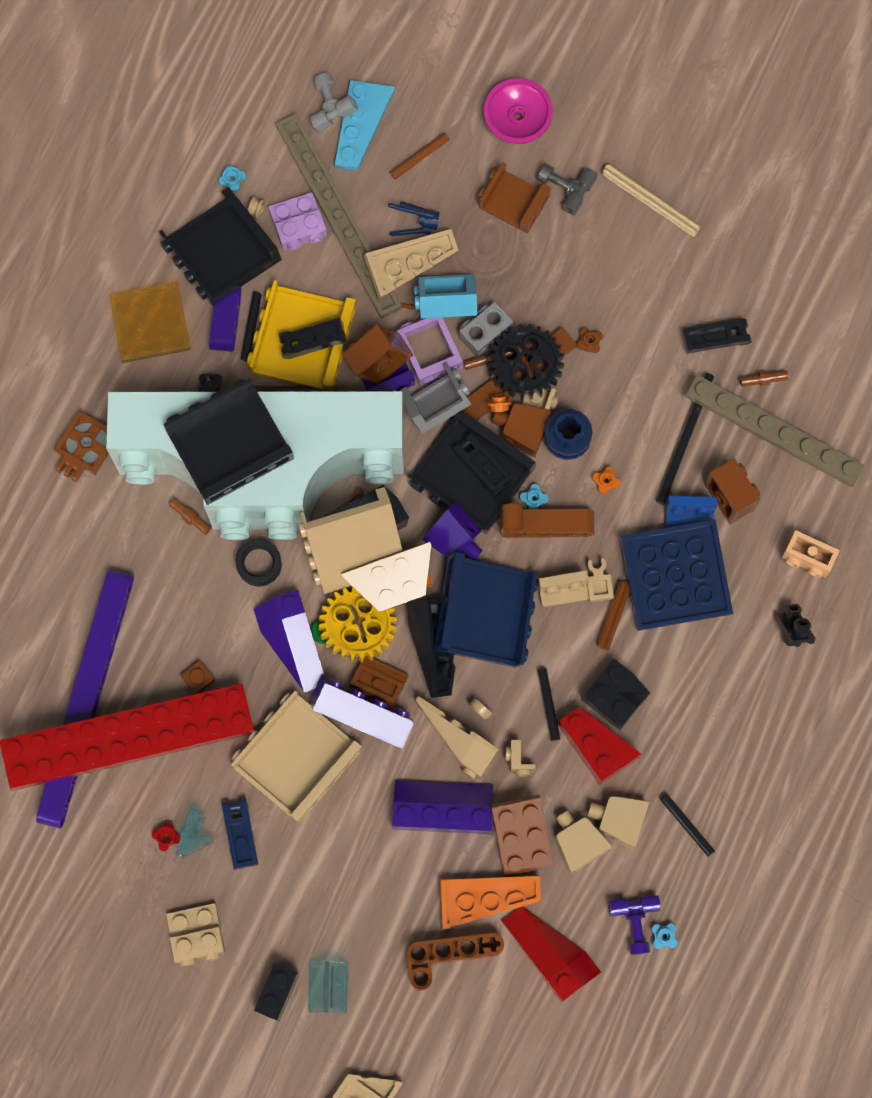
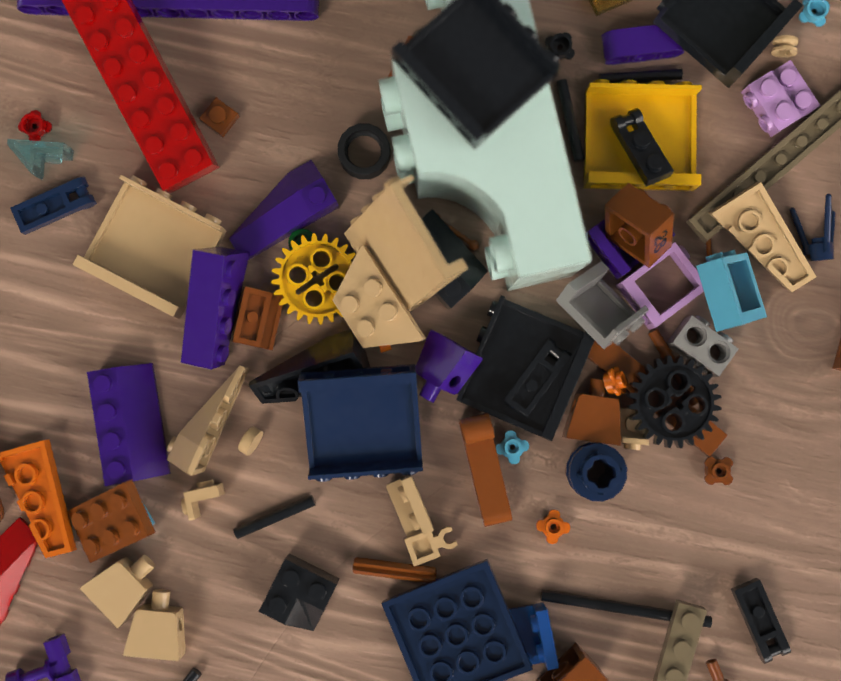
camera: 70 degrees right, 10 degrees up
red wedge [558,707,642,785] -> none

